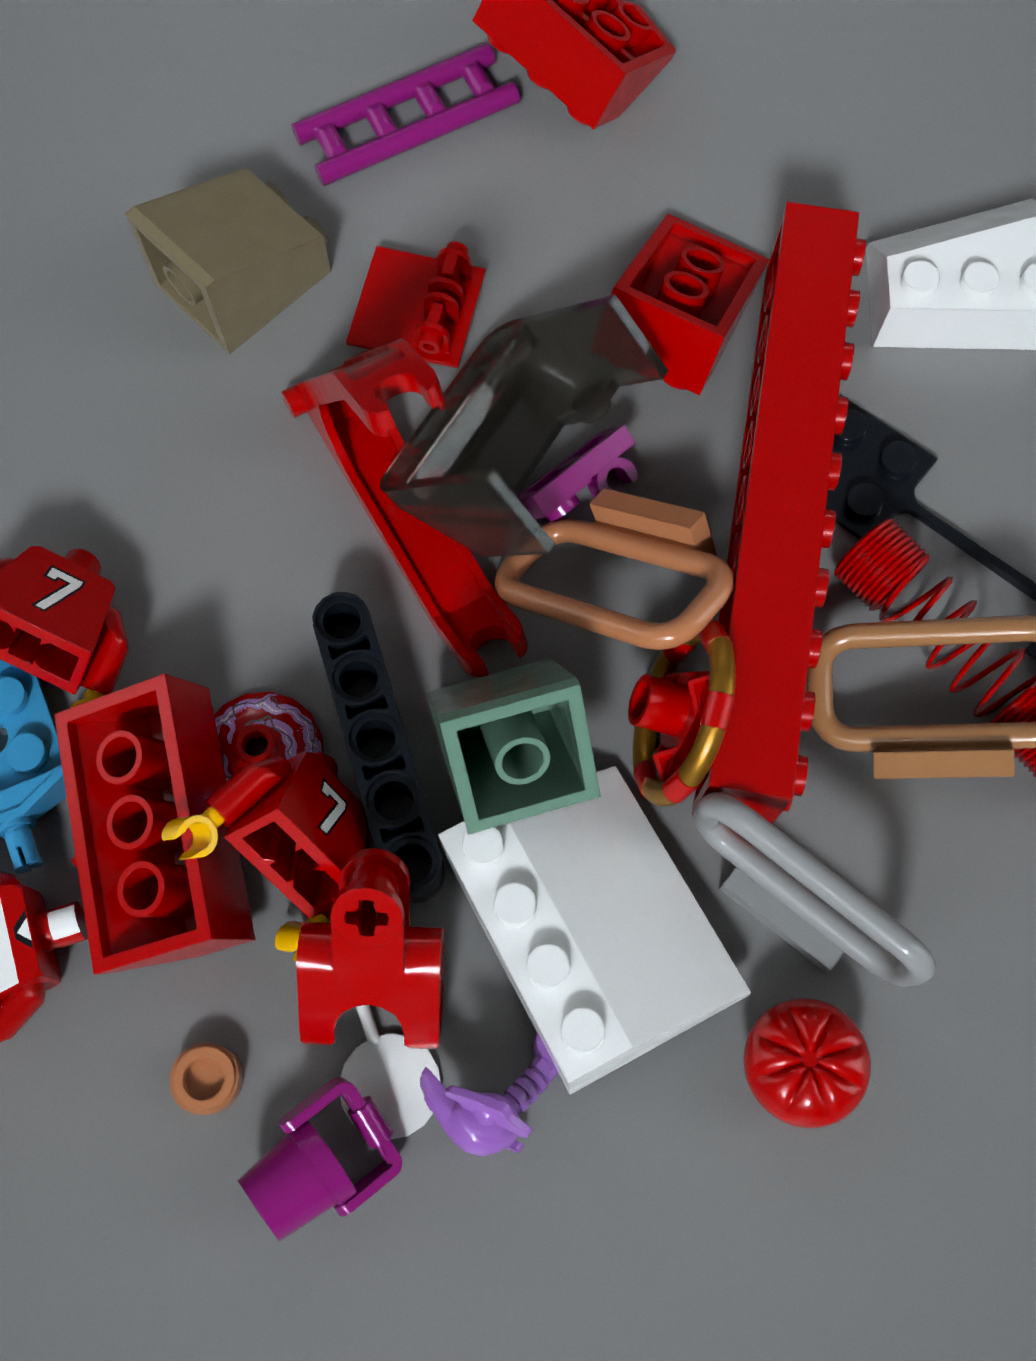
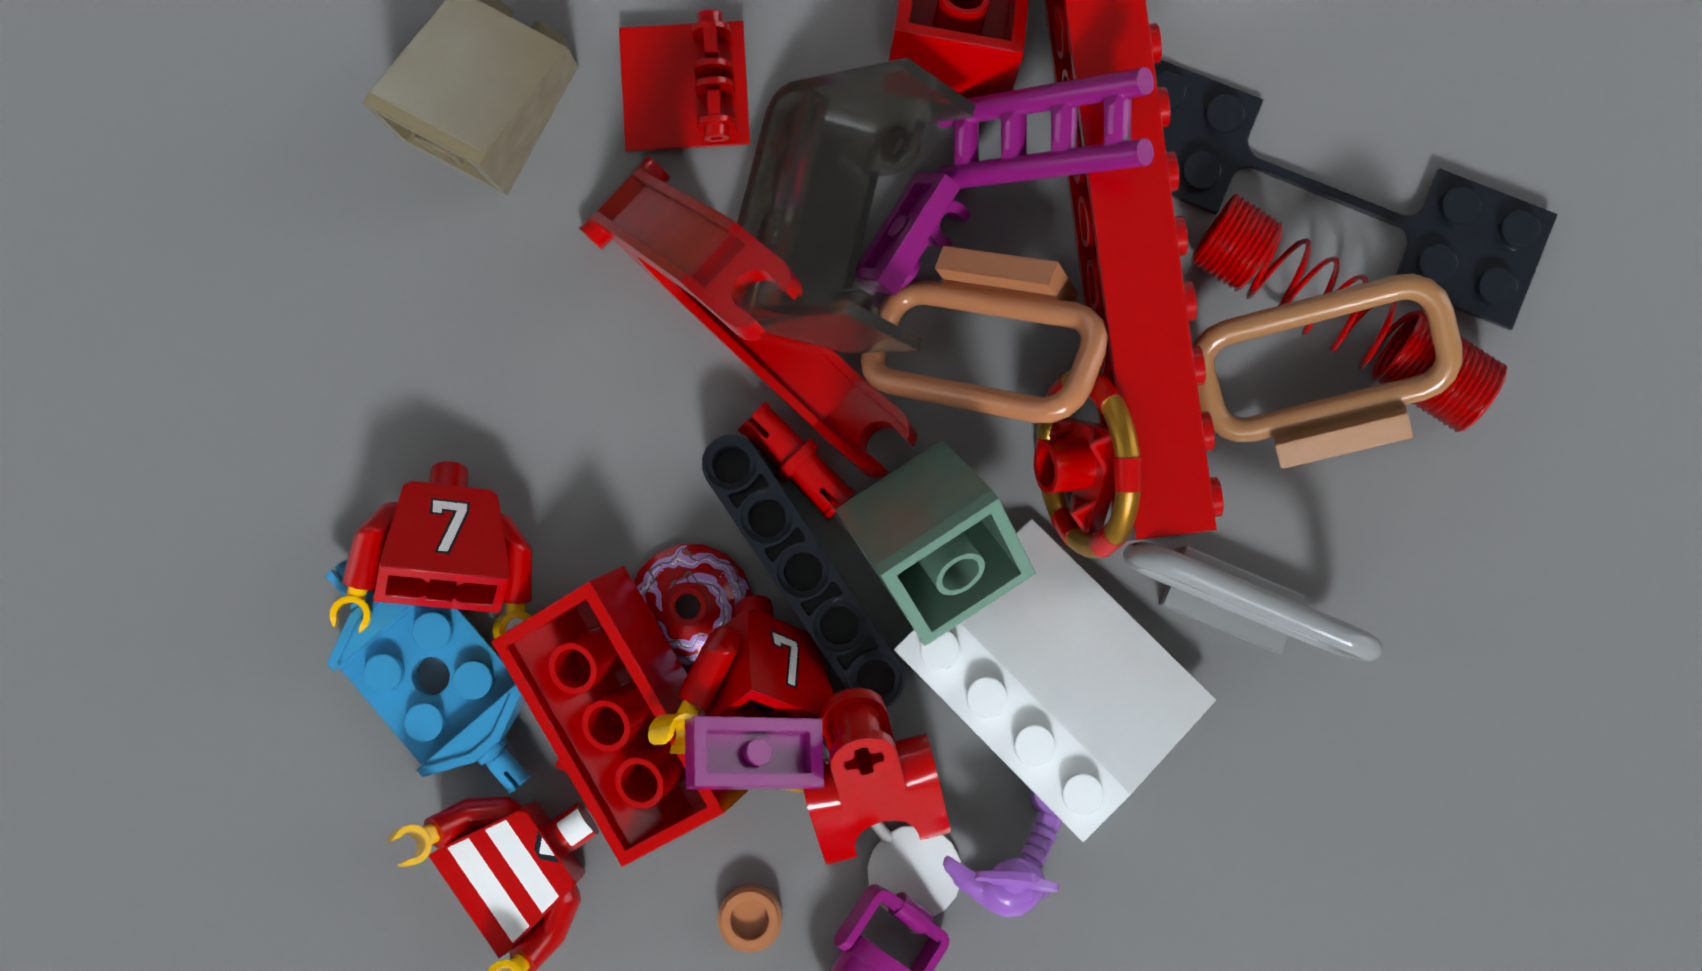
camera: 15 degrees left, 15 degrees up
red piece [743,998,871,1128] -> none
none -> magenta plate [685,716,824,790]
none -> red pin [738,402,856,520]
none -> magenta bar [935,67,1154,189]

